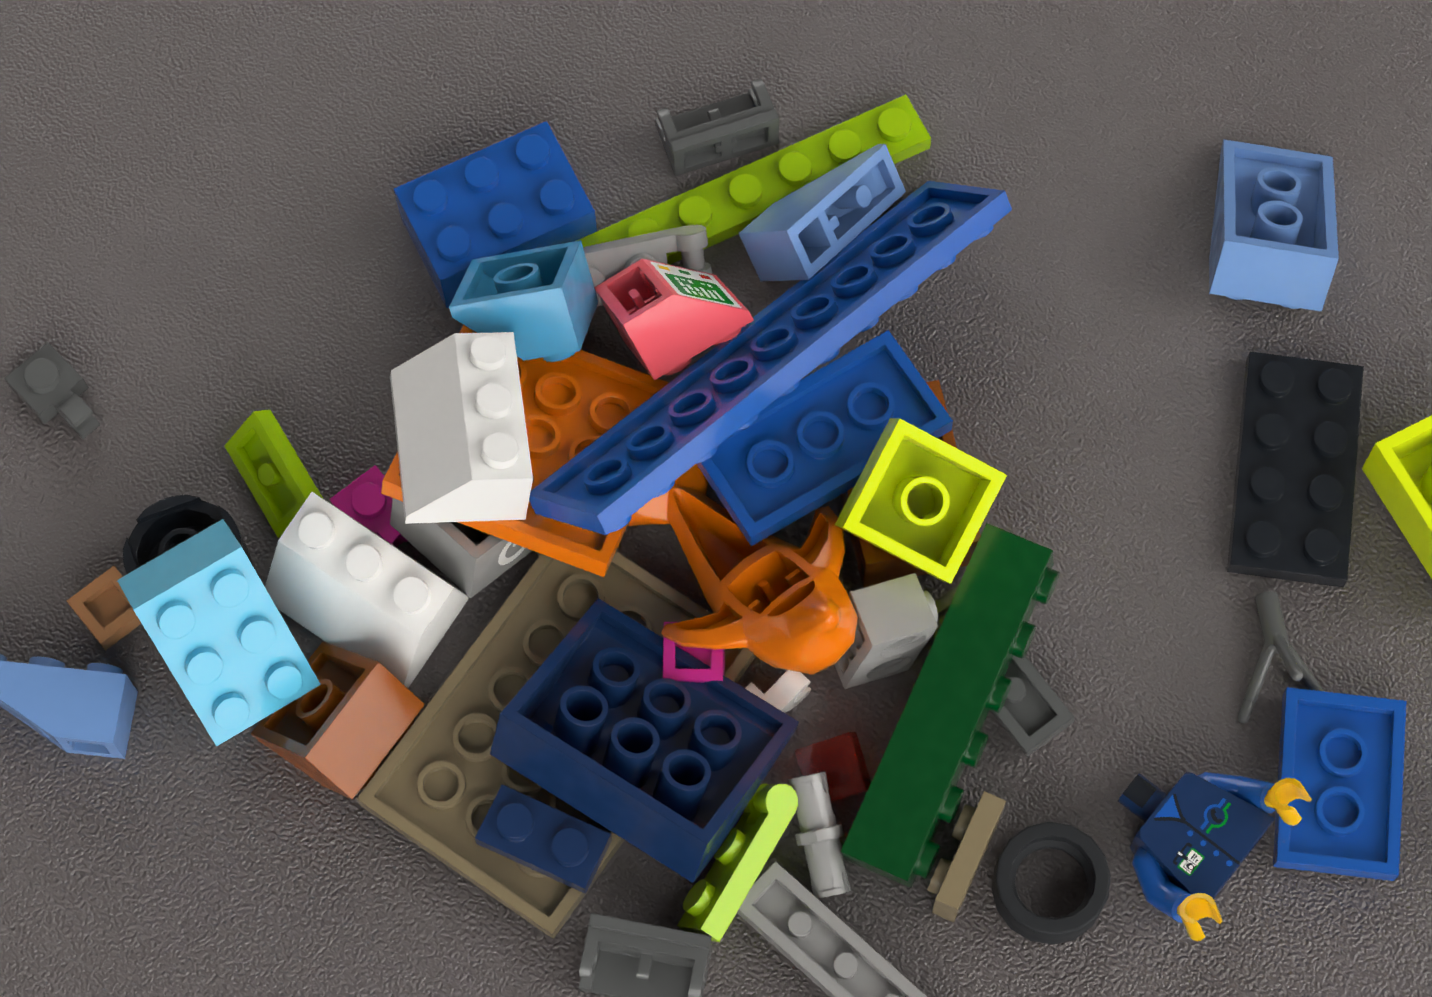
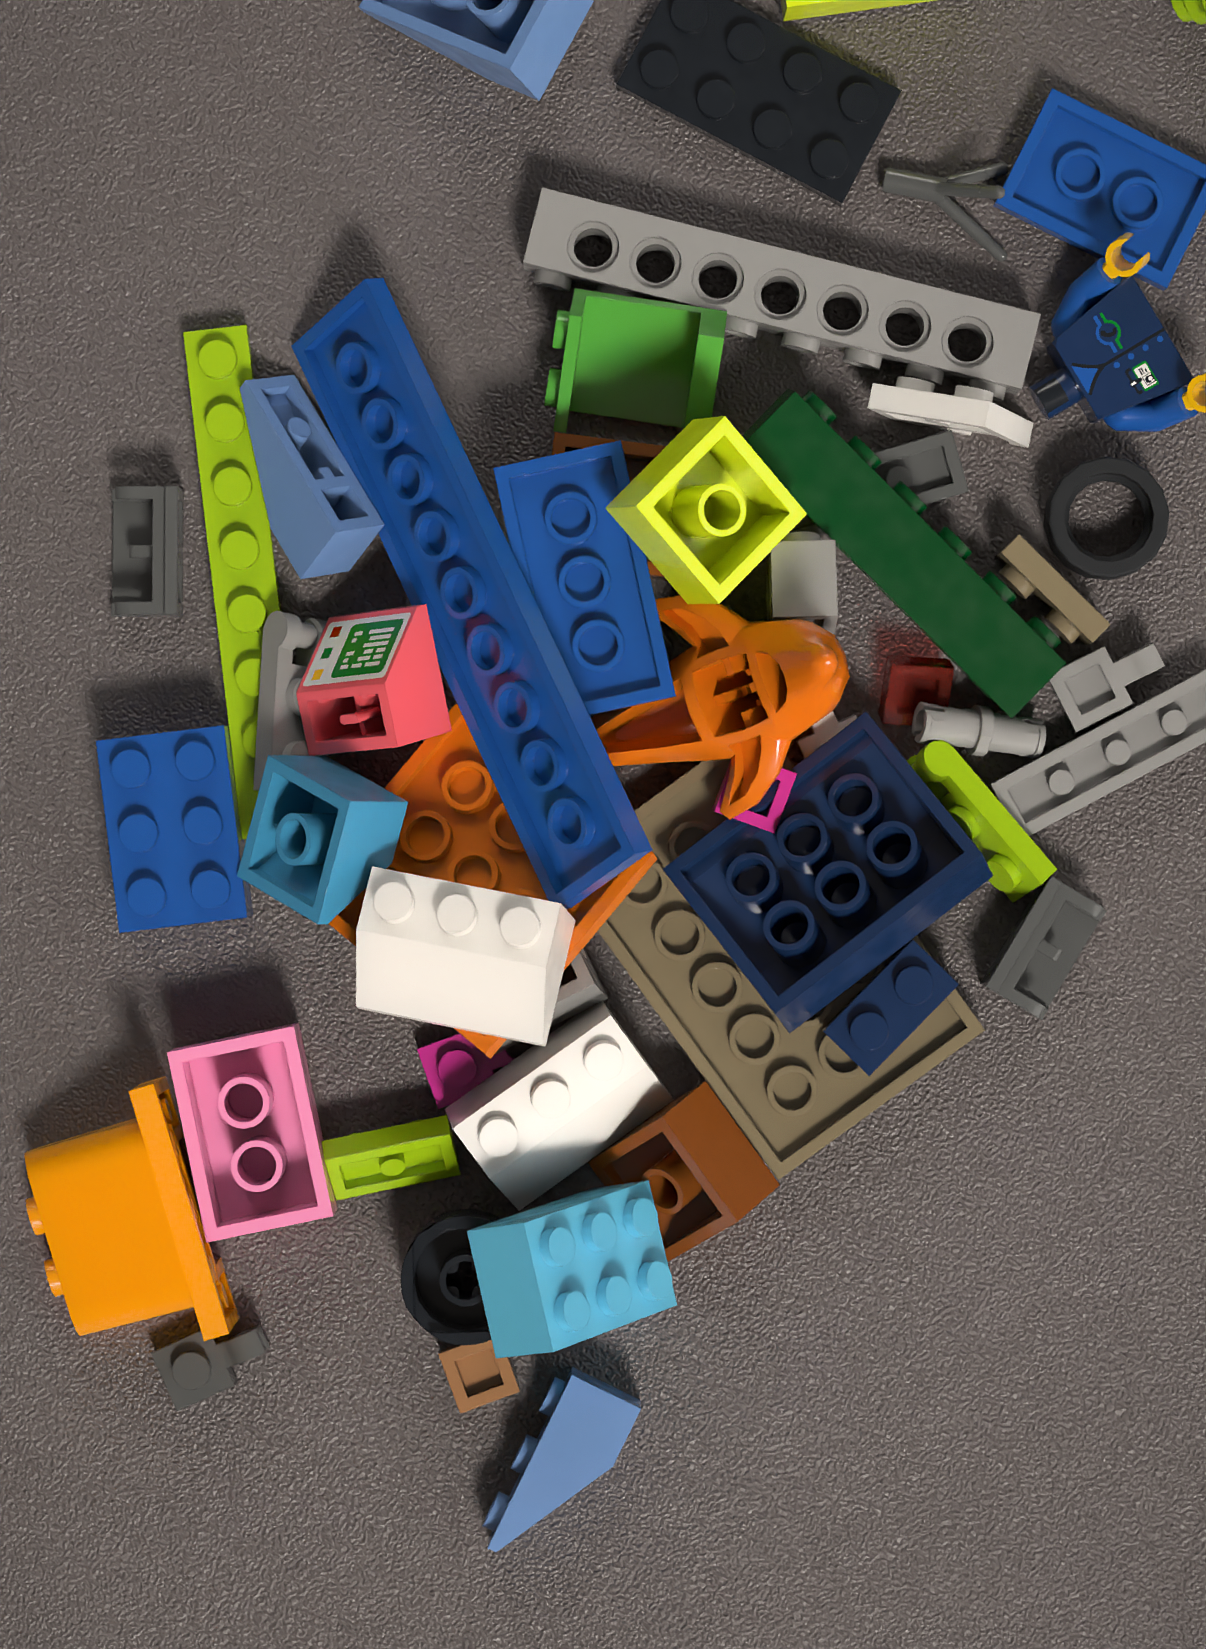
camera: 75 degrees left, 20 degrees up
none -> light orange windscreen [24,1076,239,1341]
none -> bright pink brick [167,1022,338,1243]
none -> light grey brick [523,187,1041,402]
none -> bright green panel [544,288,727,433]
none -> white wing [867,376,1034,448]
none -> light grey plate [1049,643,1165,732]

